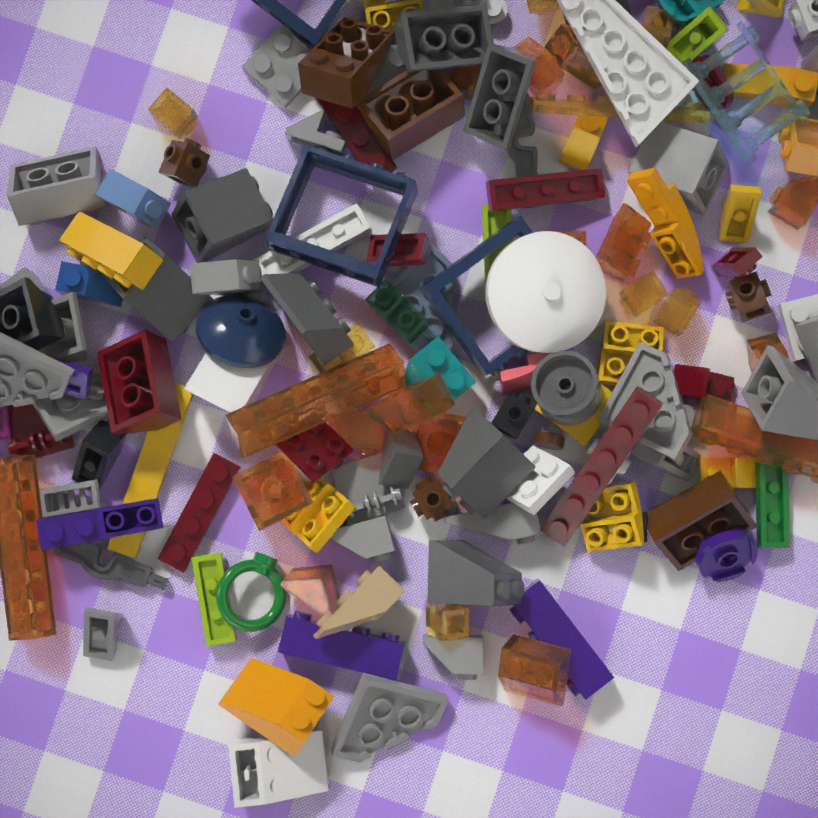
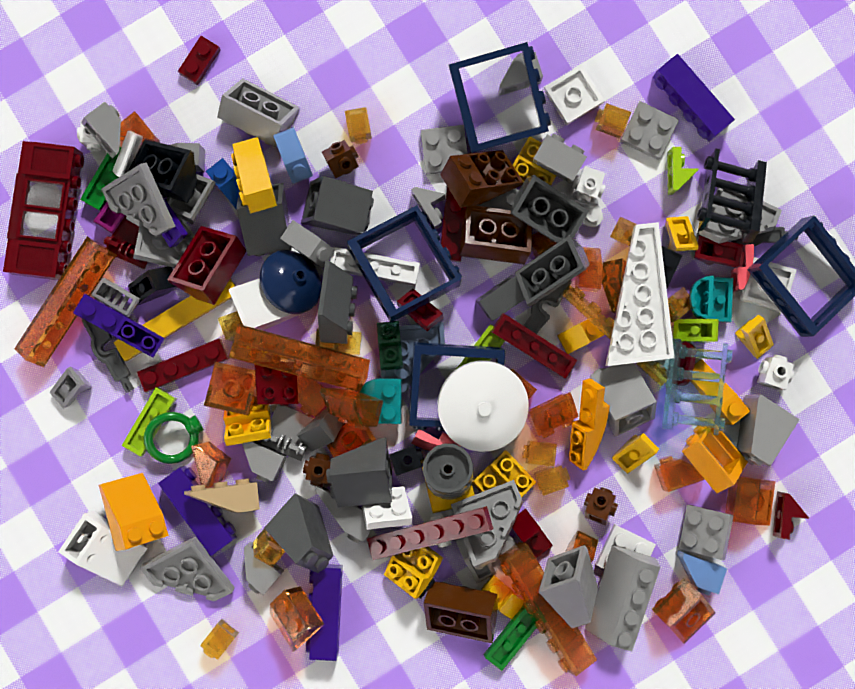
camera: 35 degrees right, 0 degrees up
reddish brown tile [534,431,565,450] -> none
dark purple plate [696,527,758,582] -> none
dark red plate [711,247,763,277] -> none
none -> clear yellow brick [200,619,239,660]
none -> clear yellow brick [218,311,251,341]
none -> dark grey hinge [476,275,525,321]

